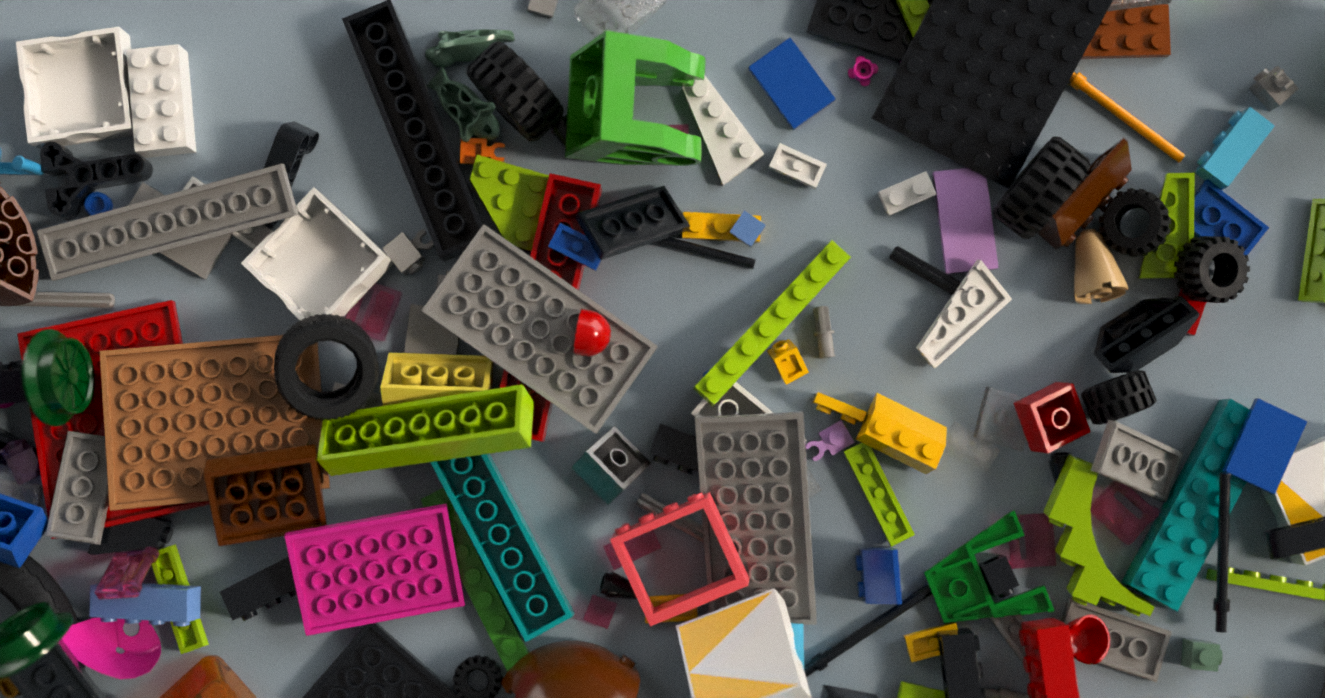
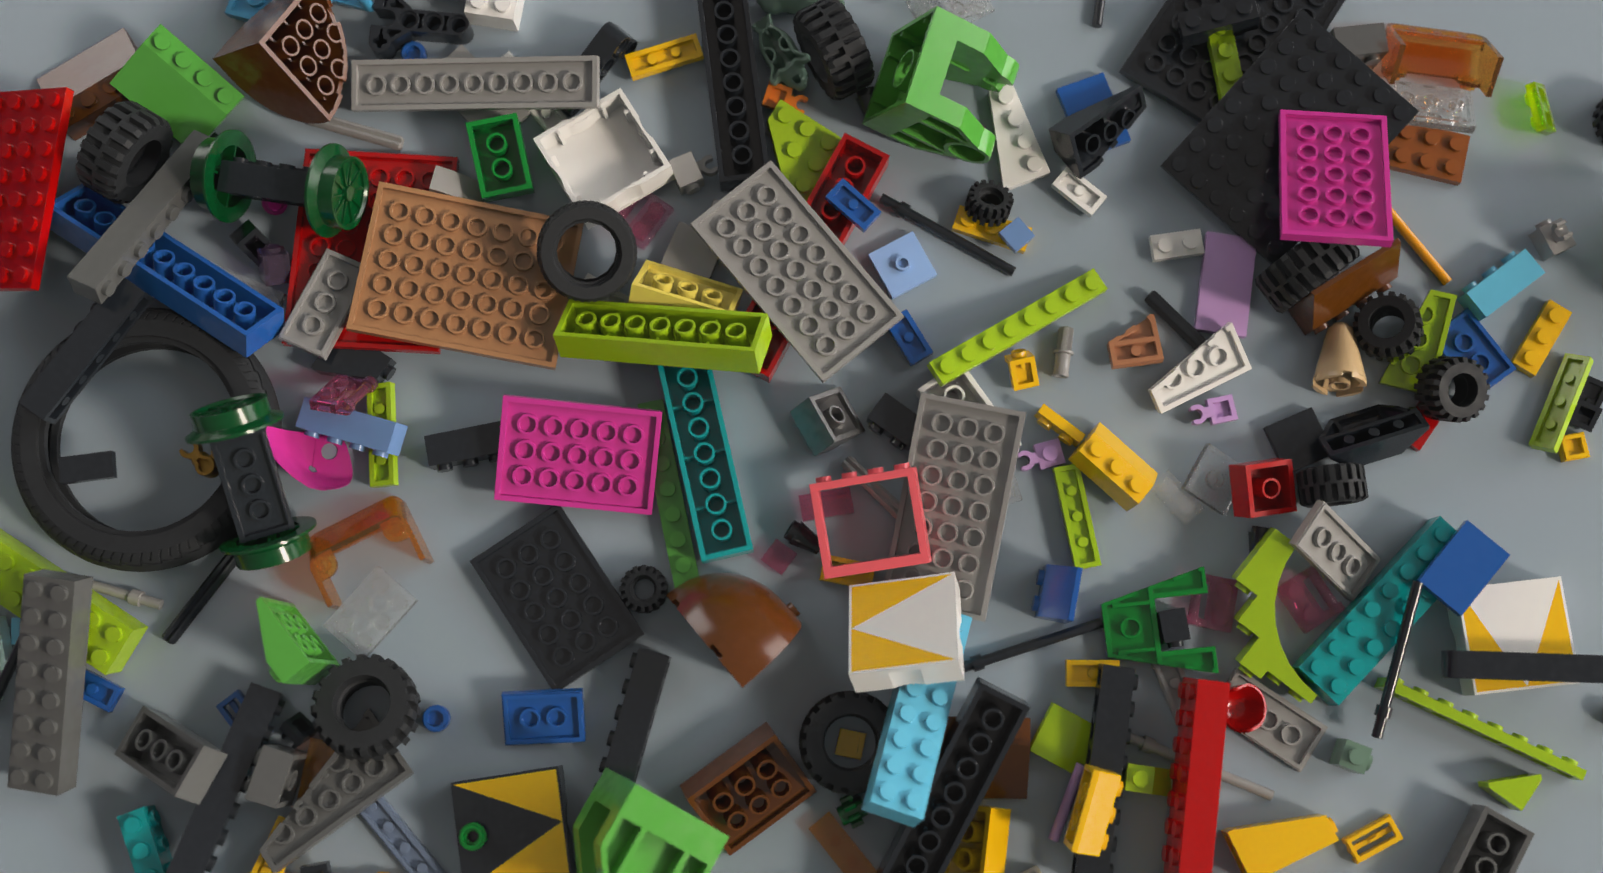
camera: 10 degrees right, 5 degrees down
reddish brown slope [204,444,327,546] -> none
red helmet [574,309,611,357] -> none
black tile [575,186,690,260] -> none
dark pink plate [848,56,878,86] -> none
none -> light grey slope [429,165,482,202]
none -> green brick [466,113,535,203]
none -> yellow plate [625,33,704,81]
none -> light blue plate [868,231,937,300]
none -> blue plate [888,309,933,367]
none -> black tyre [964,180,1014,227]
none -> black wedge [1049,84,1147,179]
none -> nougat wing [1107,314,1164,369]
none -> lavender plate [1188,394,1238,426]
none -> black tile [1263,407,1328,472]
none -> dark pink plate [1278,109,1394,247]
none -> yellow plate [1511,299,1572,378]

